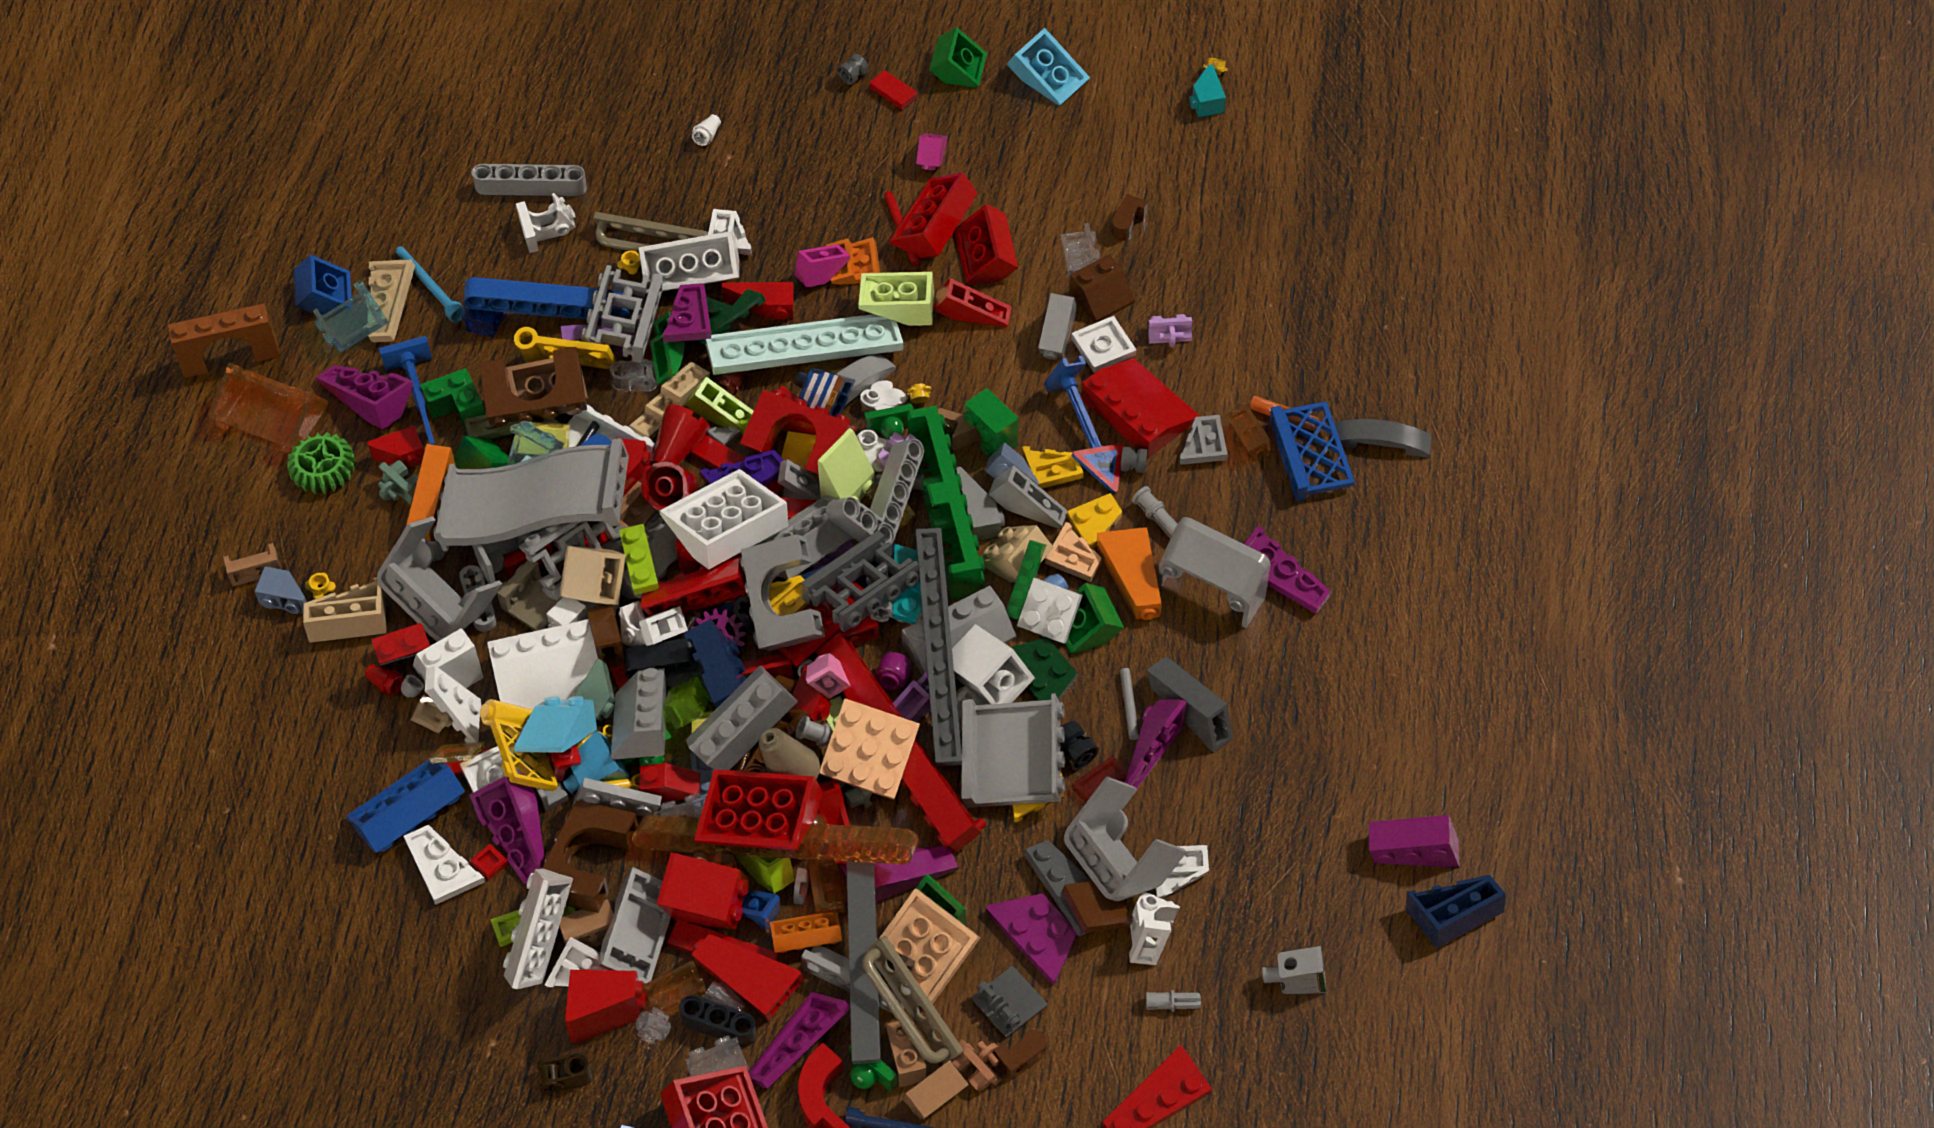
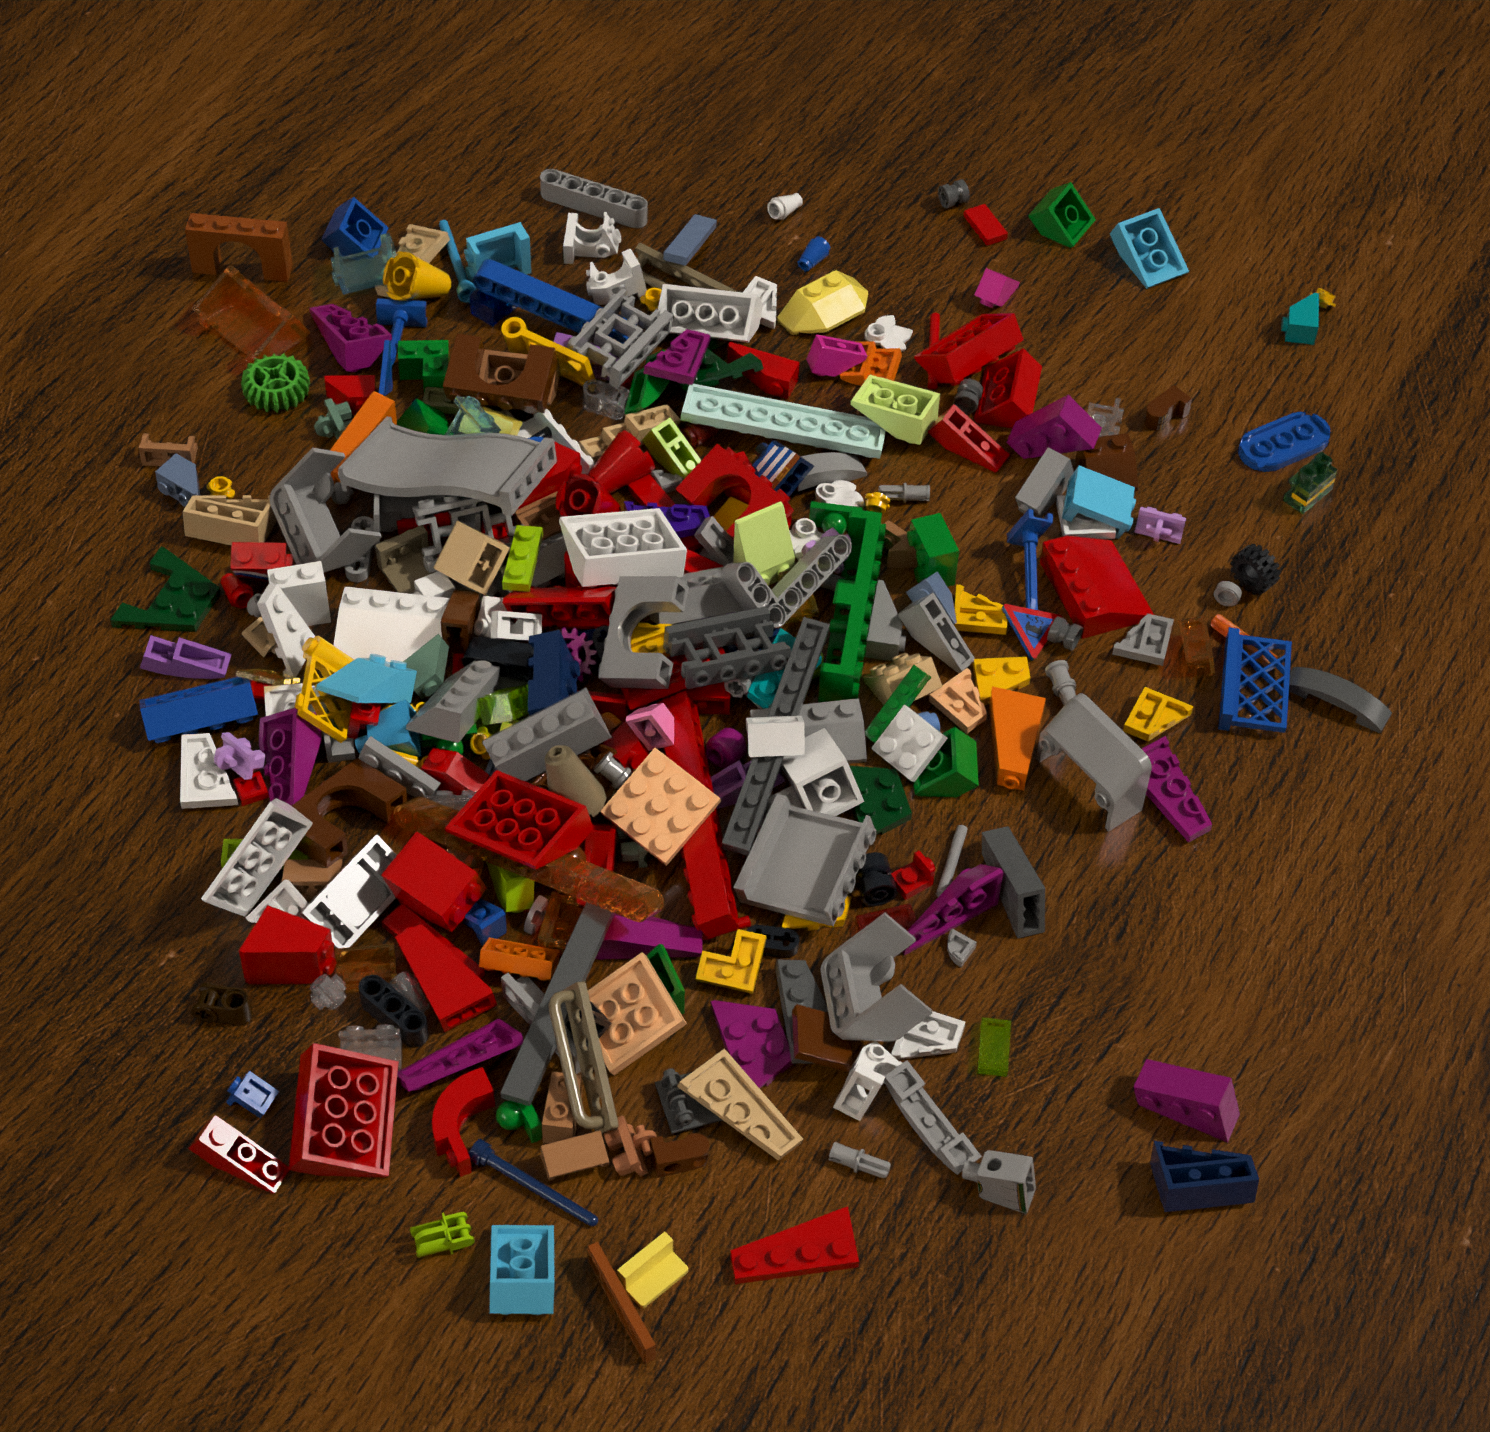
camera: 20 degrees right, 5 degrees down
none -> dark green wing [110,546,221,632]
none -> medium lavender slope [140,635,231,679]
none -> lavender hips [214,732,265,780]
none -> yellow cone [383,251,451,301]
none -> medium azure panel [464,222,531,281]
none -> yellow plate [470,727,492,759]
none -> white tile [586,248,647,305]
none -> sand blue tile [663,214,717,266]
none -> tan wing [677,1049,803,1161]
none -> yellow plate [695,929,767,994]
none -> white panel [746,716,805,757]
none -> black beam [746,925,799,958]
none -> light yellow wedge [777,270,868,335]
none -> blue cone [798,236,831,272]
none -> white plate [865,315,913,352]
none -> light grey axle [878,483,930,503]
none -> light grey slope [884,1060,982,1175]
none -> red bracket [891,850,935,900]
none -> light grey tile [947,929,977,967]
none -> dark grey wheel [953,379,983,414]
none -> clear neon green tile [977,1017,1011,1077]
none -> magenta wedge [1006,395,1102,459]
none -> medium azure panel [1062,465,1136,539]
none -> yellow wing [1123,687,1193,741]
none -> light grey tile [1214,581,1242,606]
none -> black tyre [1230,544,1281,595]
none -> blue tile [1238,412,1330,472]
none -> clear green hips [1283,452,1338,514]

